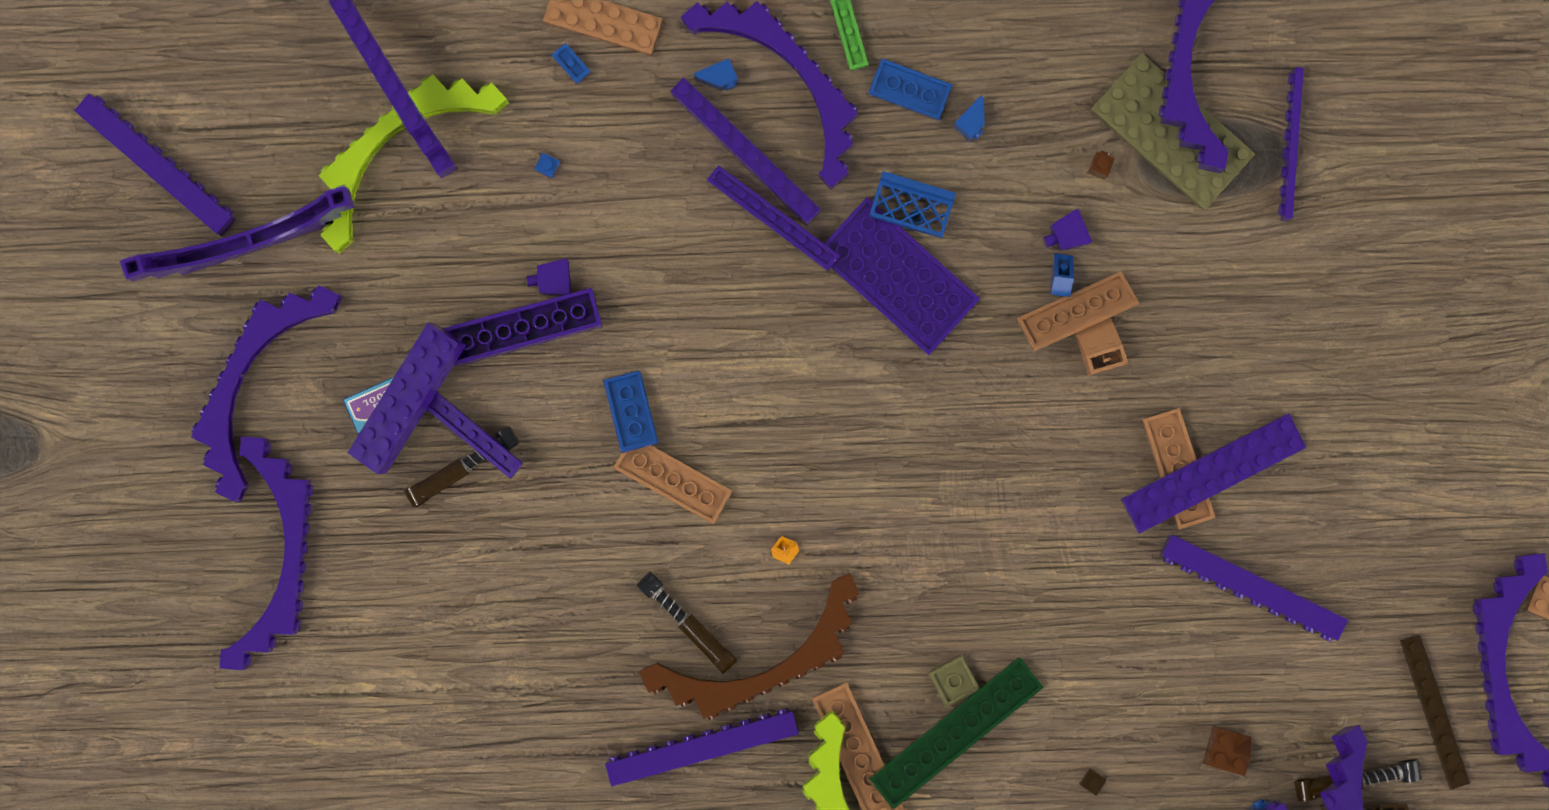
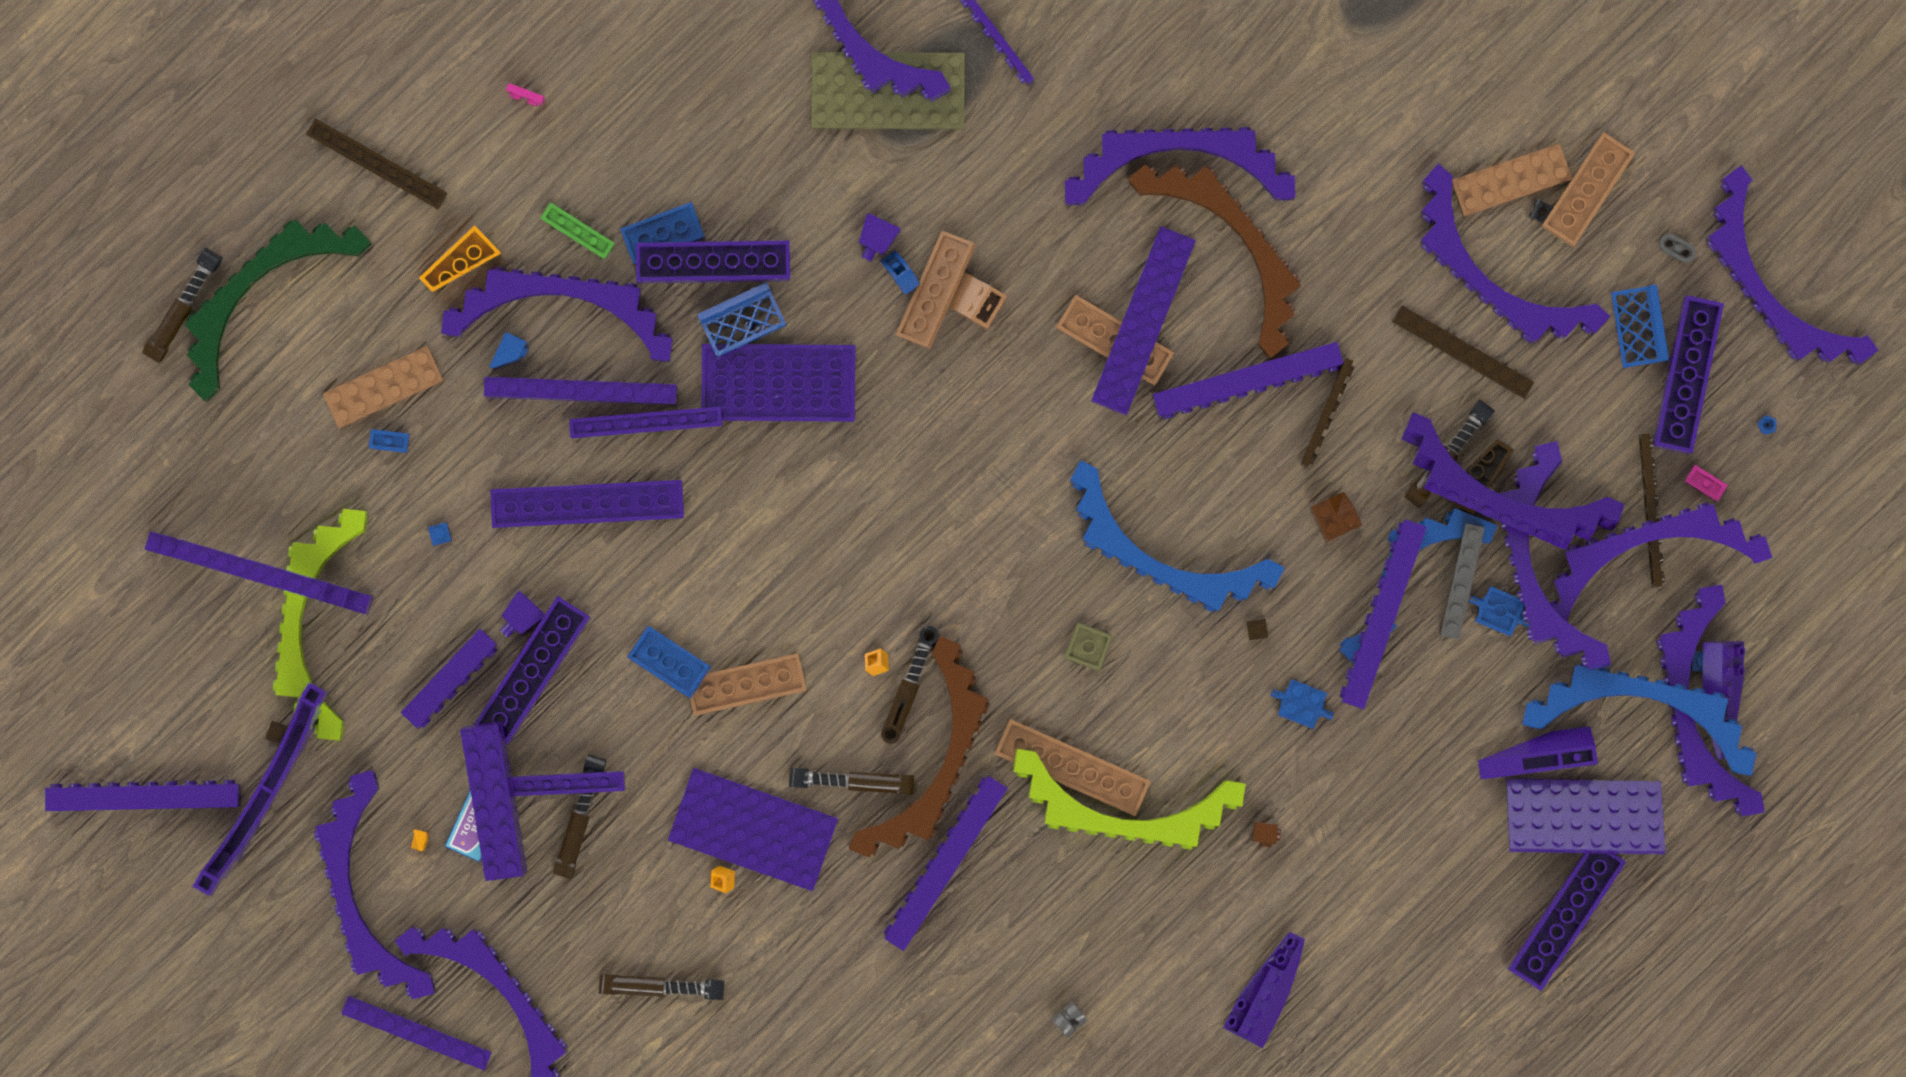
camera: 40 degrees left, 0 degrees up
dark green plate [868,657,1044,810] -> none
blue slope [953,96,984,142] -> none
reddish brown brick [1087,151,1115,180] -> none
none -> dark brown plate [265,721,289,744]
none -> dark purple plate [341,996,492,1071]
none -> dark purple brick [400,629,498,729]
none -> light orange slope [411,829,429,851]
none -> dark purple plate [490,480,684,528]
none -> piece [598,974,725,1000]
none -> dark purple brick [636,240,790,284]
none -> dark purple plate [668,768,838,891]
none -> light orange slope [710,866,735,893]
none -> piece [881,626,939,744]
none -> dark purple arch [1065,127,1295,206]
none -> blue arch [1070,460,1285,613]
none -> reddish brown arch [1128,165,1301,360]
none -> dark brown plate [1300,358,1354,468]

